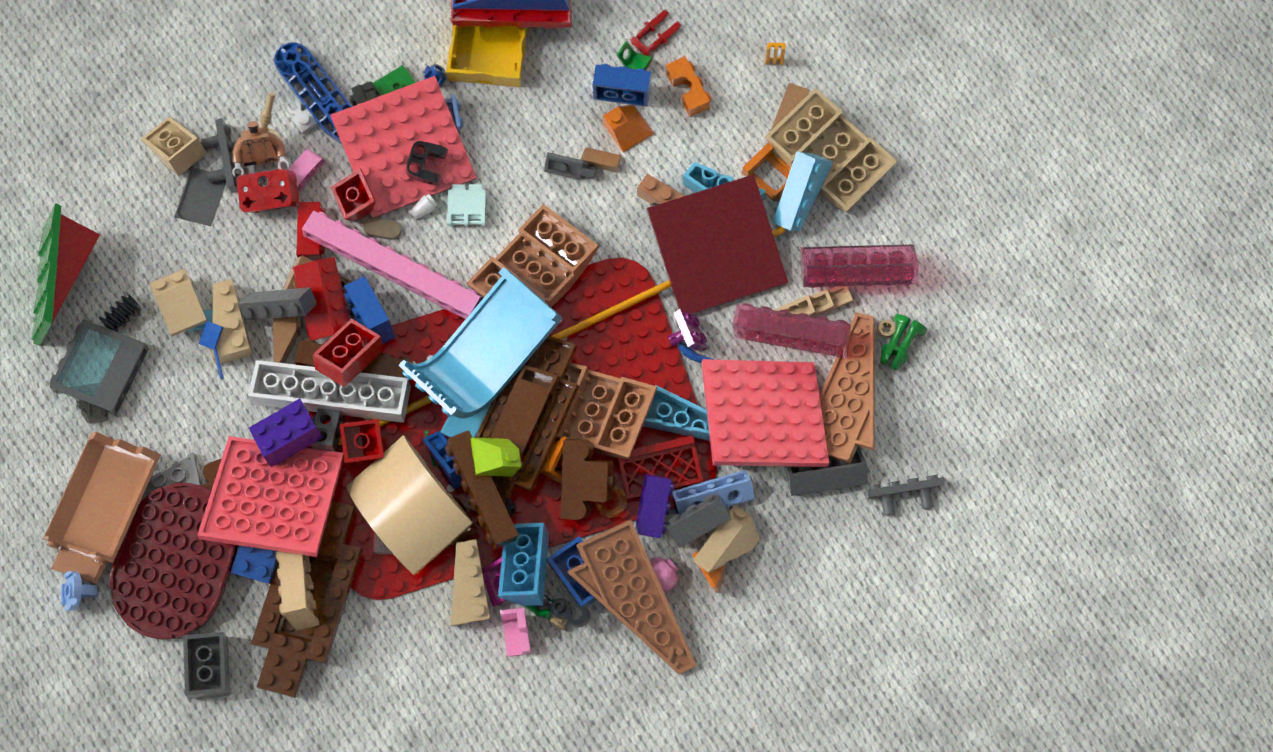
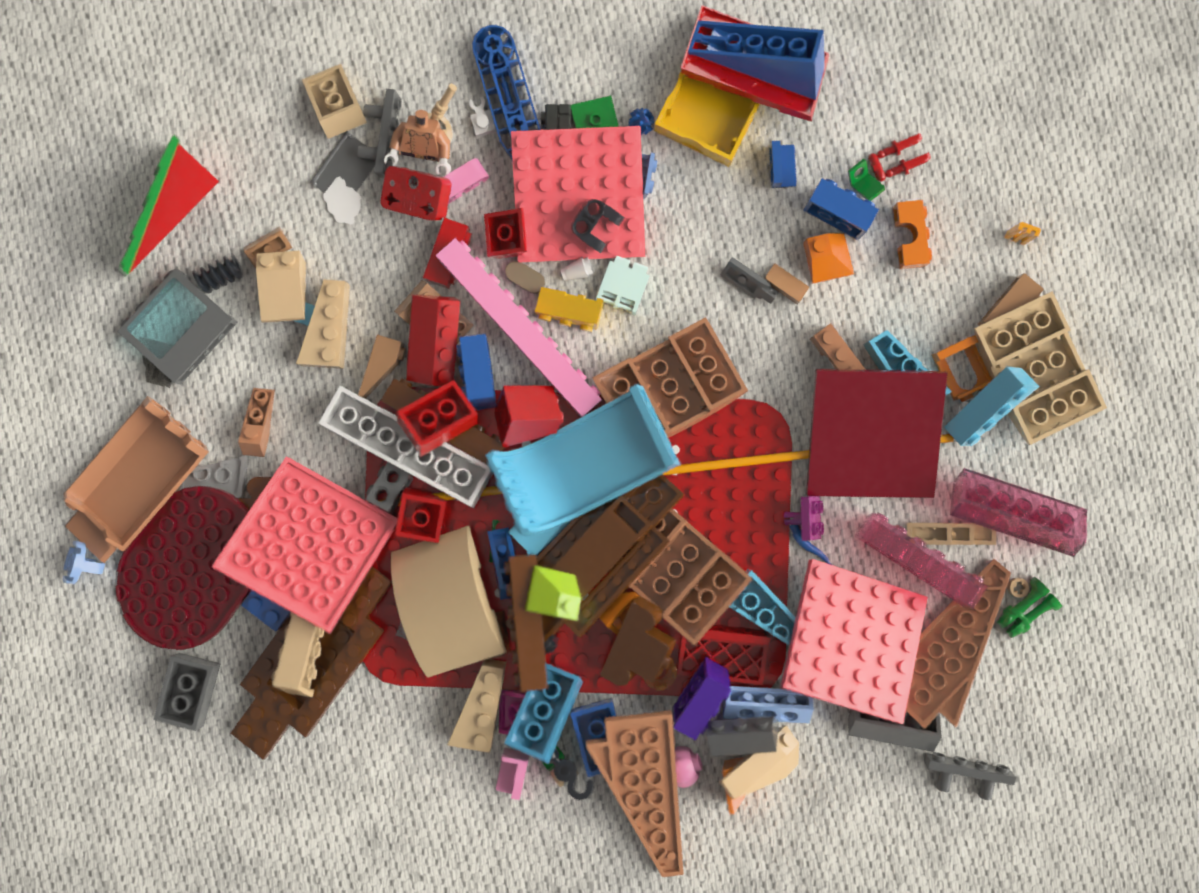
camera: 20 degrees right, 15 degrees up
blue piece [199,321,224,380] -> none
dark grey brick [238,287,317,320] -> none
dark purple brick [249,398,323,467] -> none
none -> nougat slope [238,388,275,457]
none -> medium nougat slope [244,227,292,268]
none -> white sticker [323,177,361,225]
none -> red slope [494,386,563,447]
none -> yellow wedge [535,287,603,332]
none -> blue panel [769,141,797,188]

